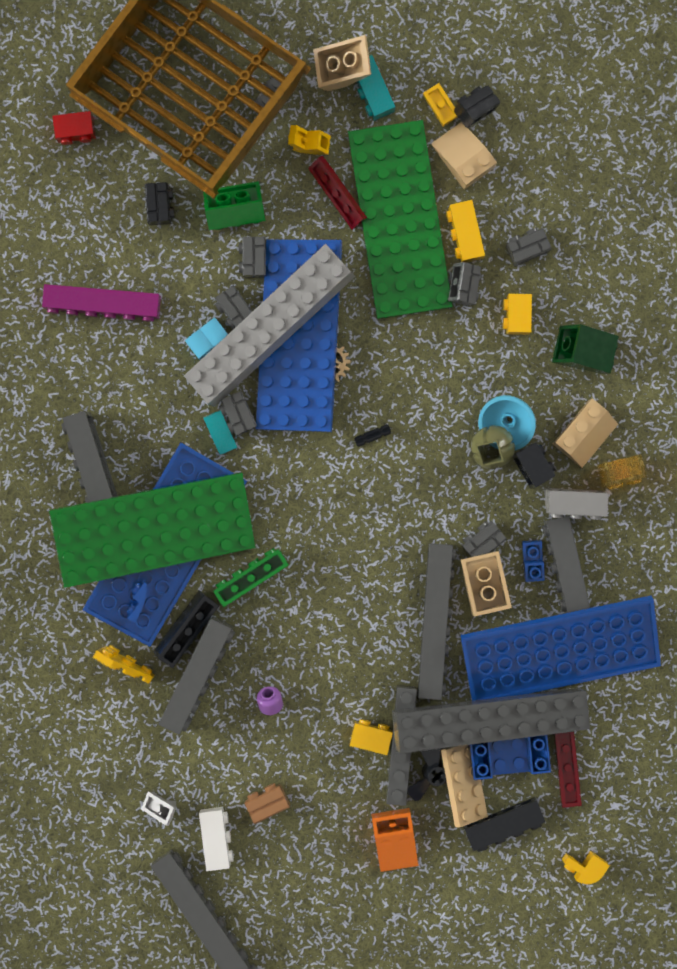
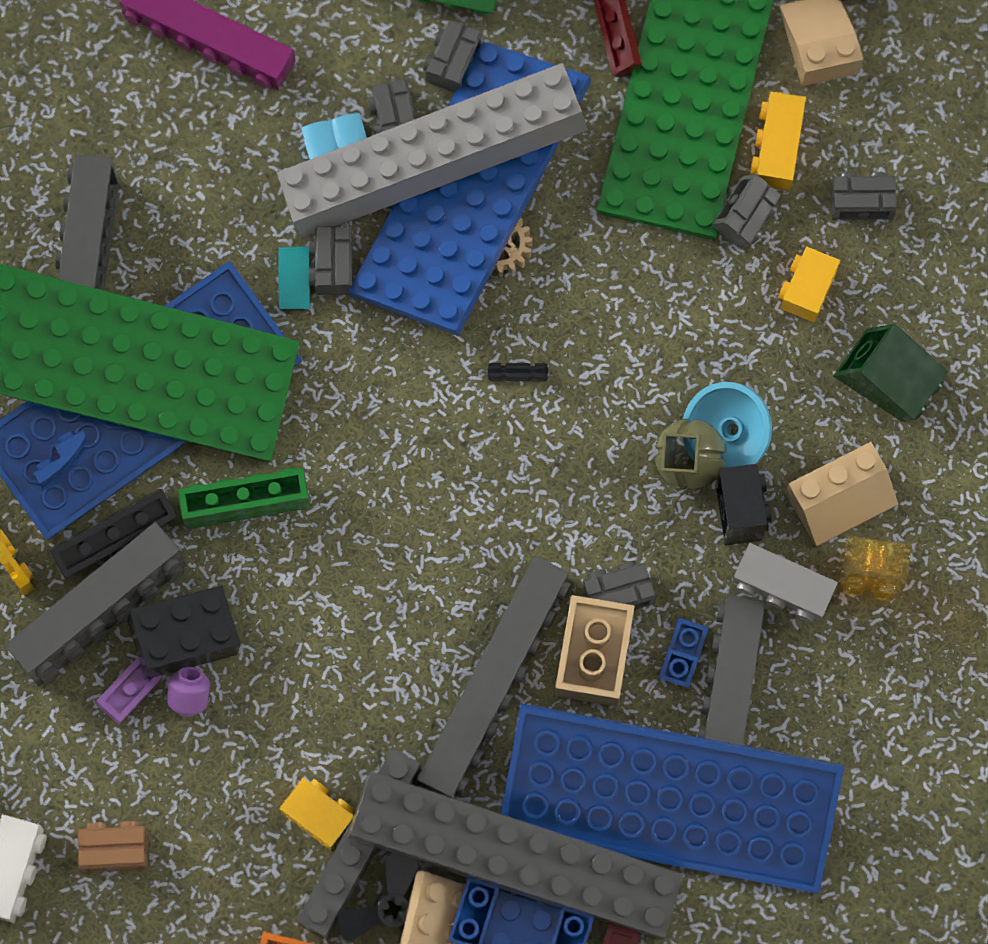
camera: 25 degrees right, 15 degrees down
none -> medium lavender plate [95,657,163,725]
none -> black brick [127,585,241,680]

